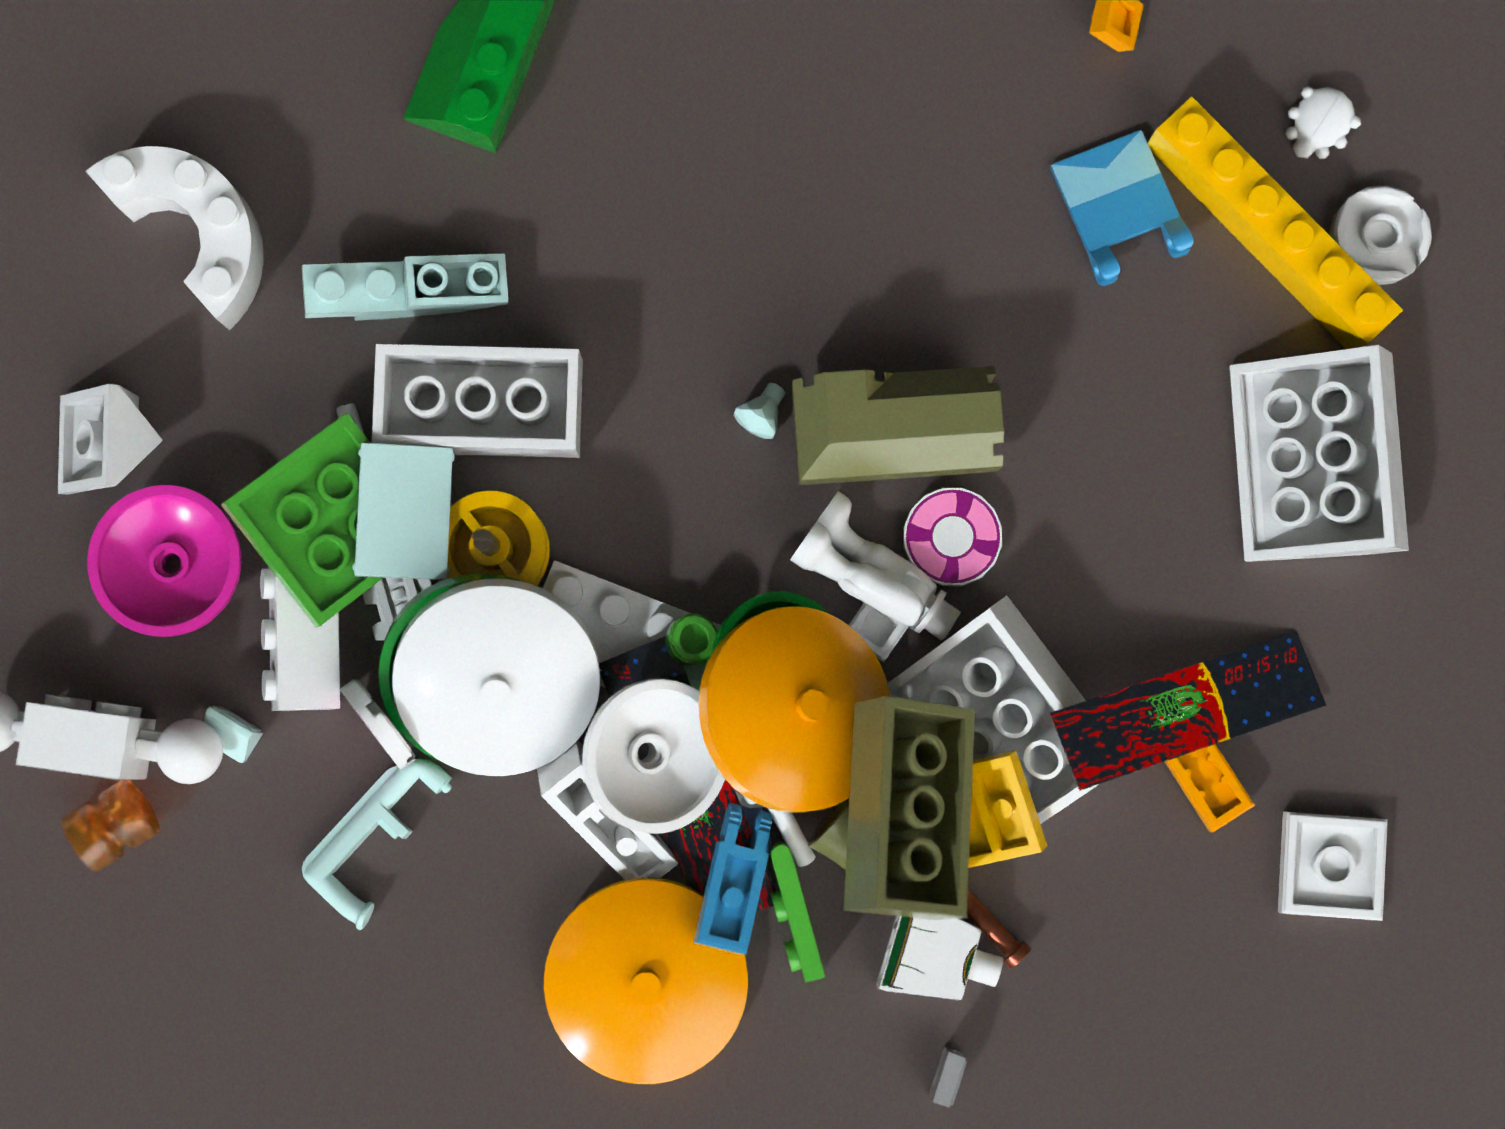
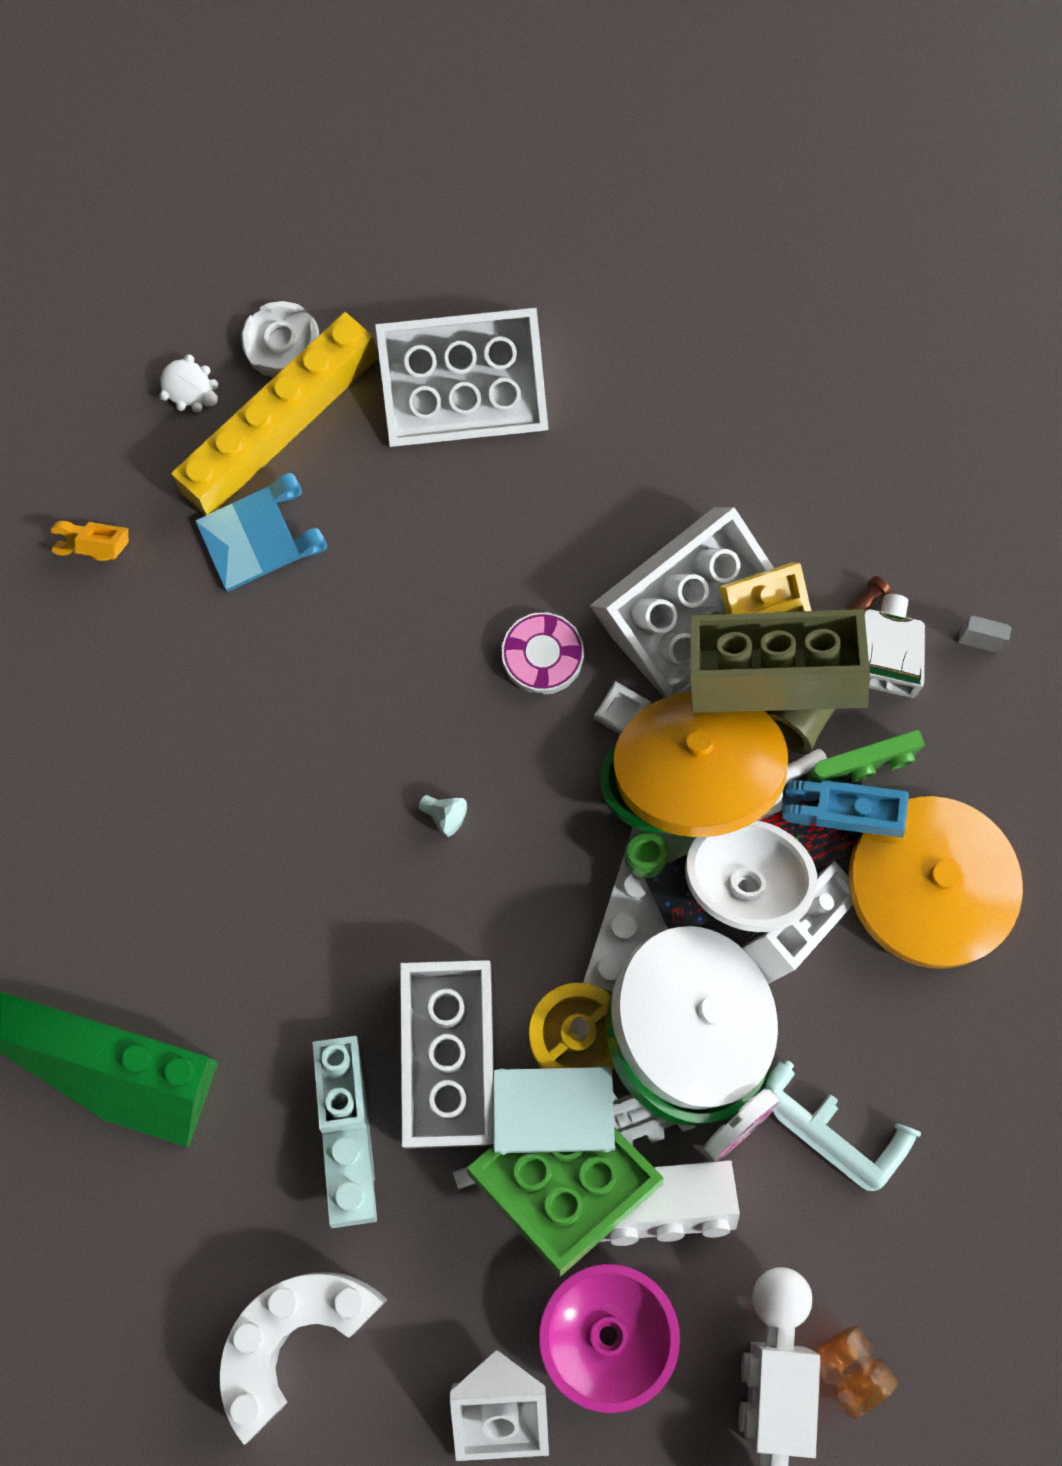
camera: 90 degrees left, 10 degrees down
light aqua slope [204,706,263,763] -> none
white piece [790,491,961,641] -> none
olive brick [792,366,1004,485] -> none
black sticker [1050,631,1327,791] -> none
light orange plate [1165,744,1255,833] -> none
white tile [1278,812,1388,921] -> none

